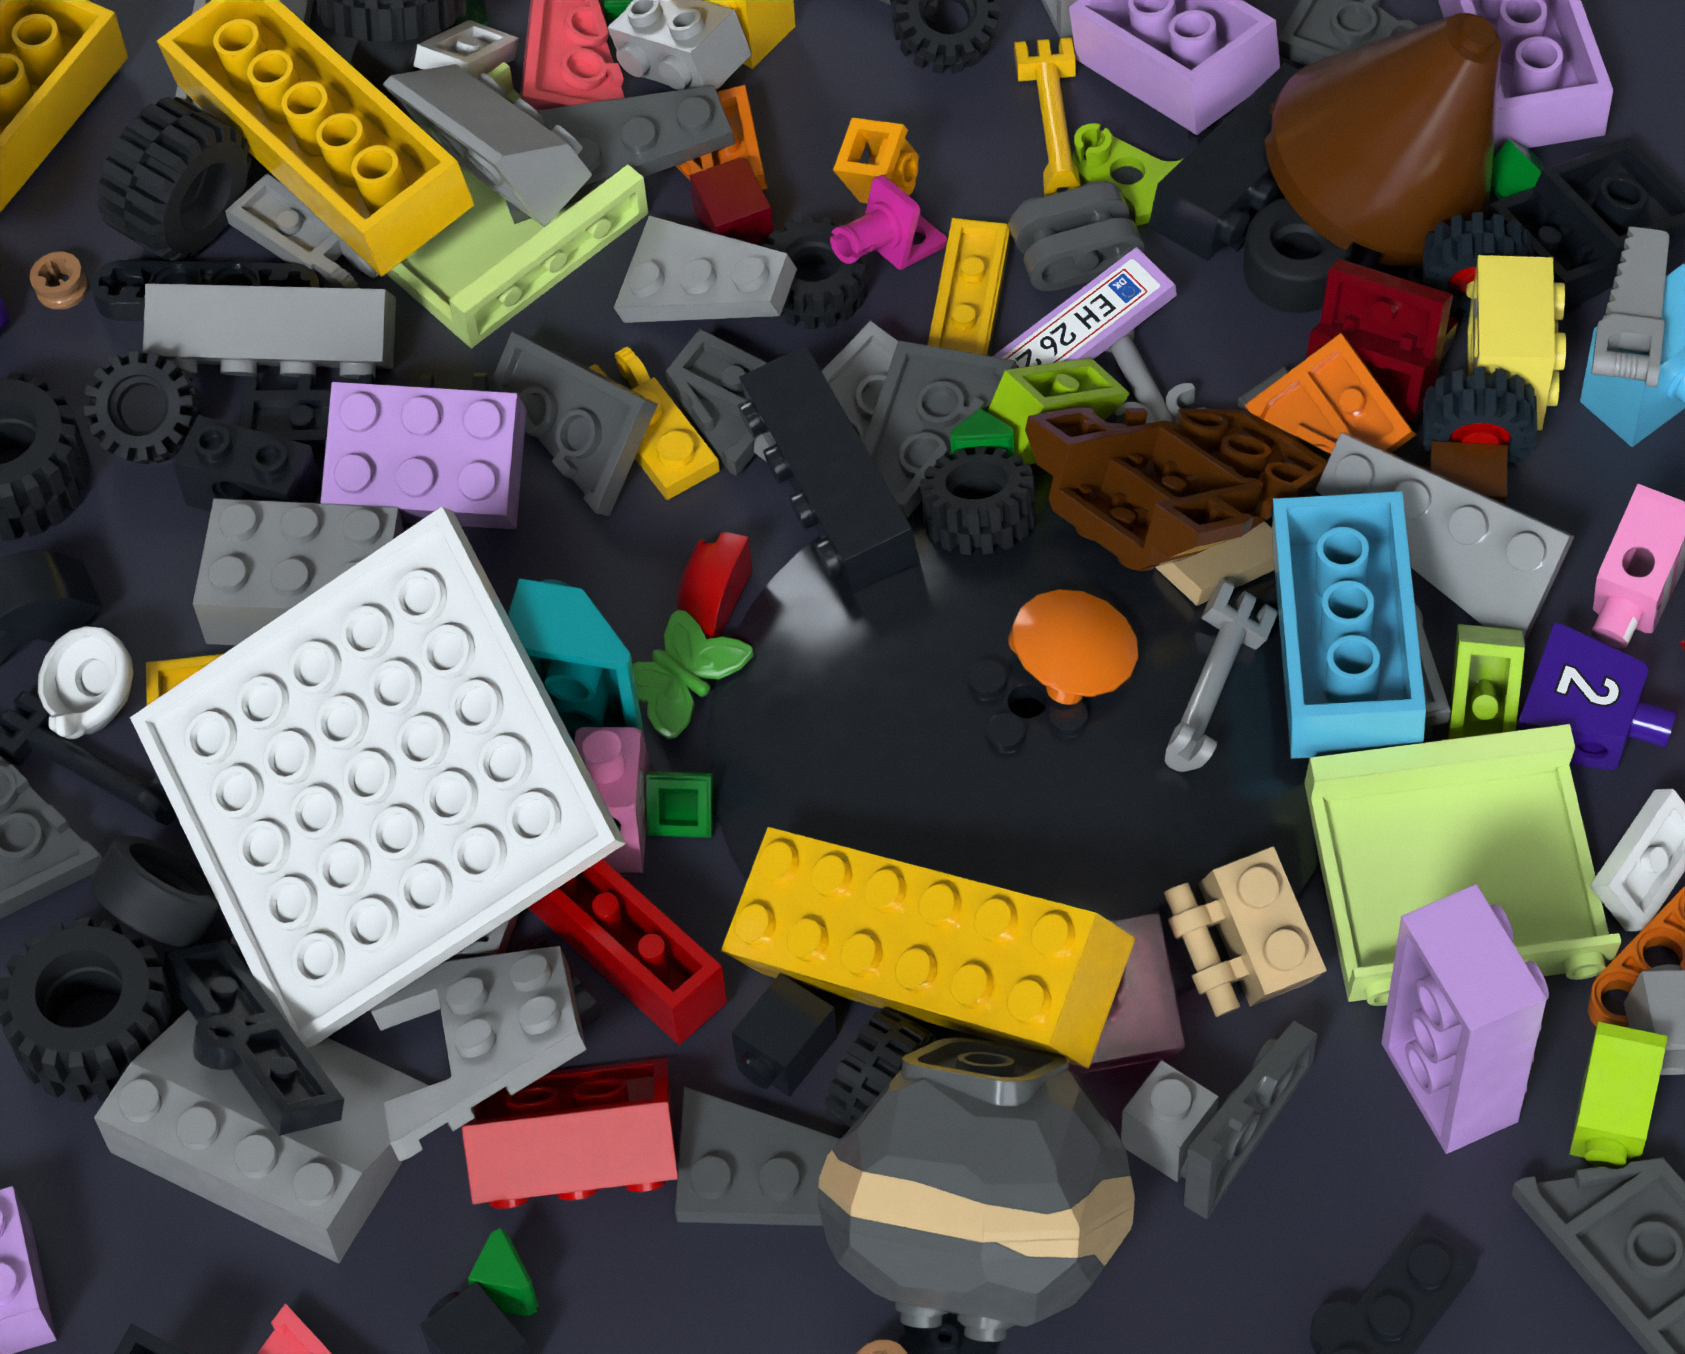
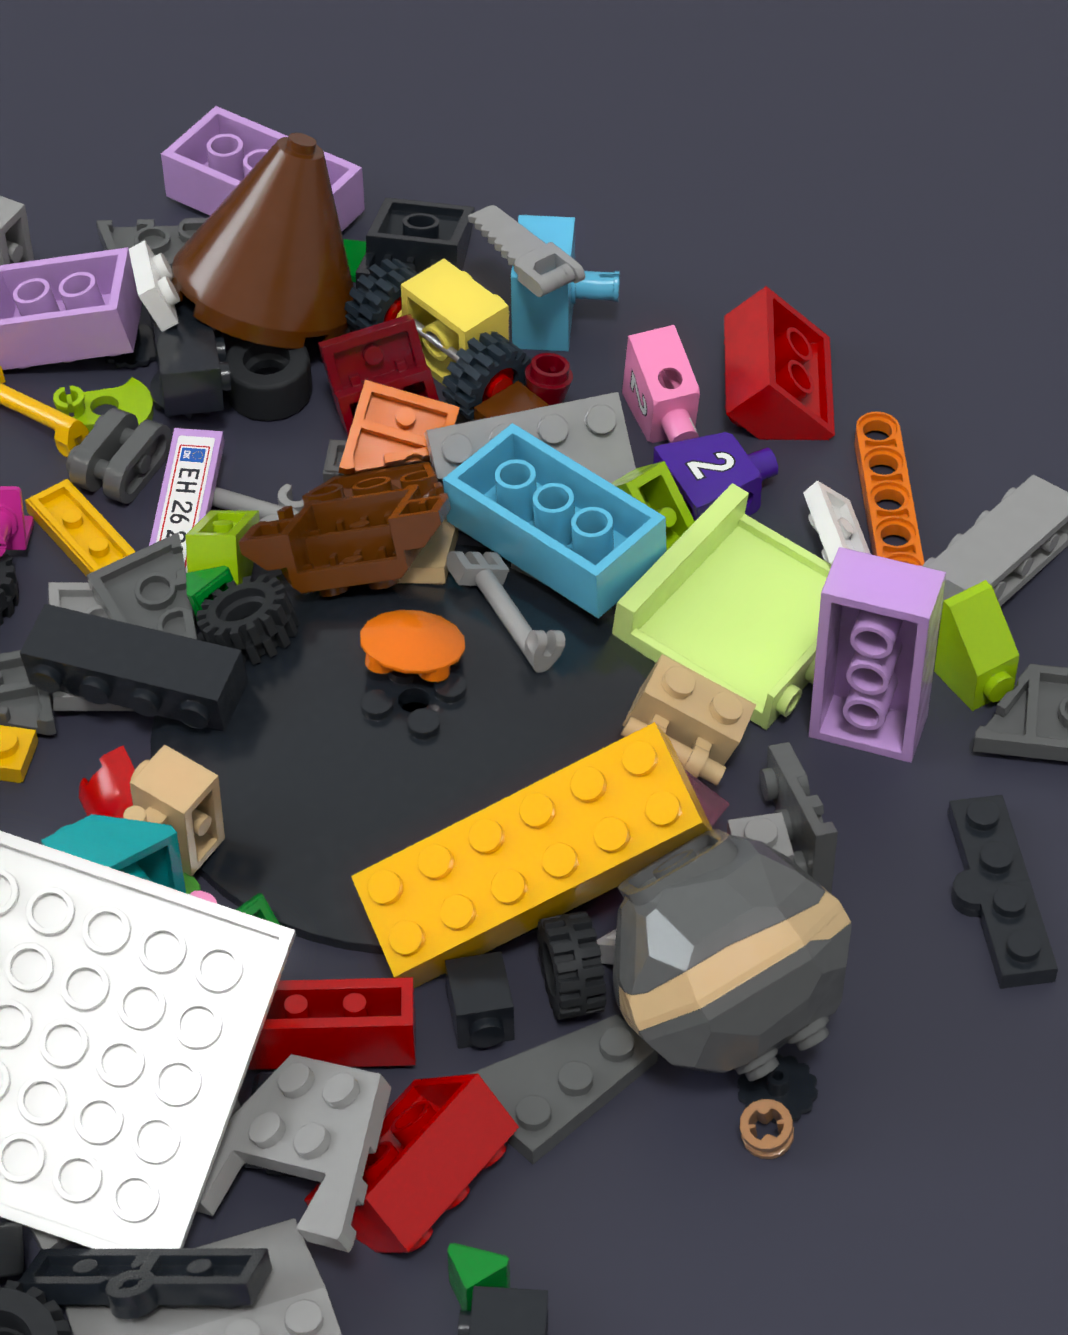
camera: 50 degrees left, 10 degrees down
none -> tan brick [123,744,225,876]
none -> white plate [129,241,180,332]
none -> dark red cone [525,353,573,405]

